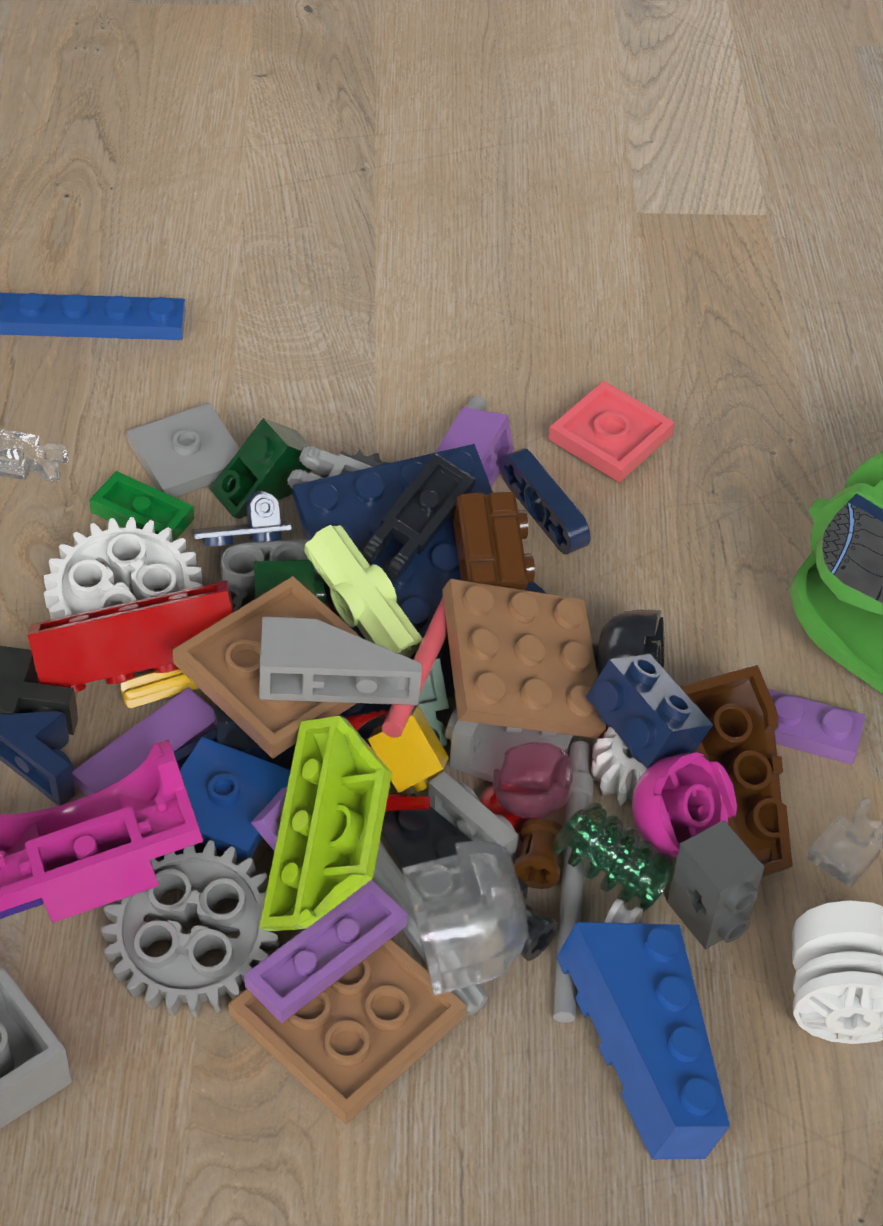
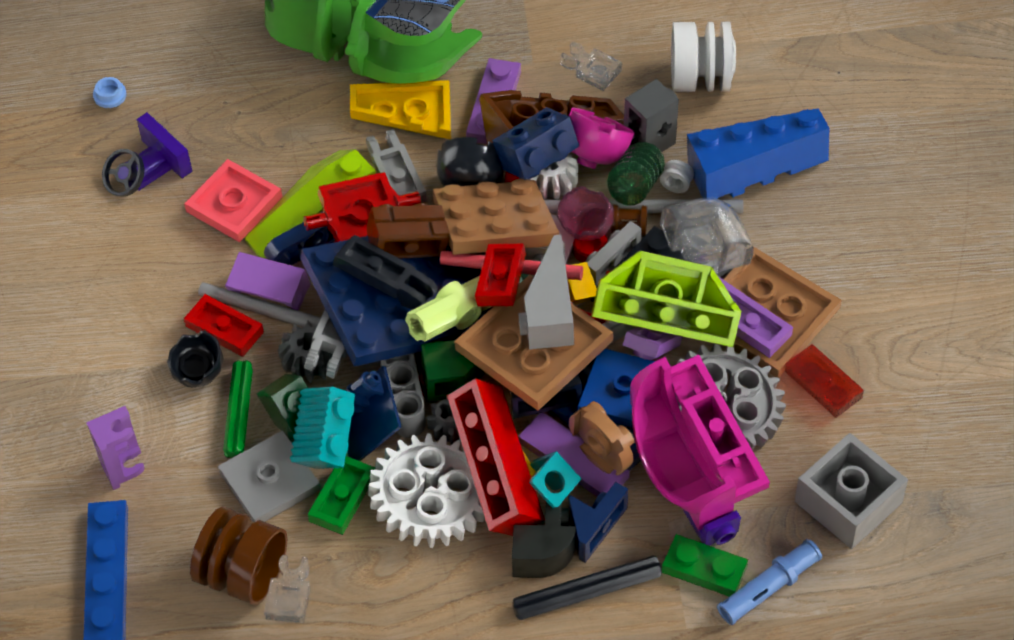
camera: 90 degrees left, 5 degrees up
none -> medium lavender hinge [86,406,145,490]
none -> light blue plate [93,77,127,108]
none -> dark purple piece [102,112,193,197]
none -> black hair [167,330,224,388]
none -> red plate [184,294,264,357]
none -> reddish brown wheel [190,506,288,606]
none -> green axle [223,360,253,459]
none -> lime wedge [245,149,376,259]
none -> teal brick [289,386,355,469]
none -> red plate [303,172,421,242]
none -> yellow wing [350,80,451,140]
none -> light grey hinge [366,129,427,203]
none -> red plate [475,243,526,307]
none -> teal bracket [530,451,582,508]
none -> medium nougat plate [569,401,634,475]
none -> clear red plate [785,344,864,418]

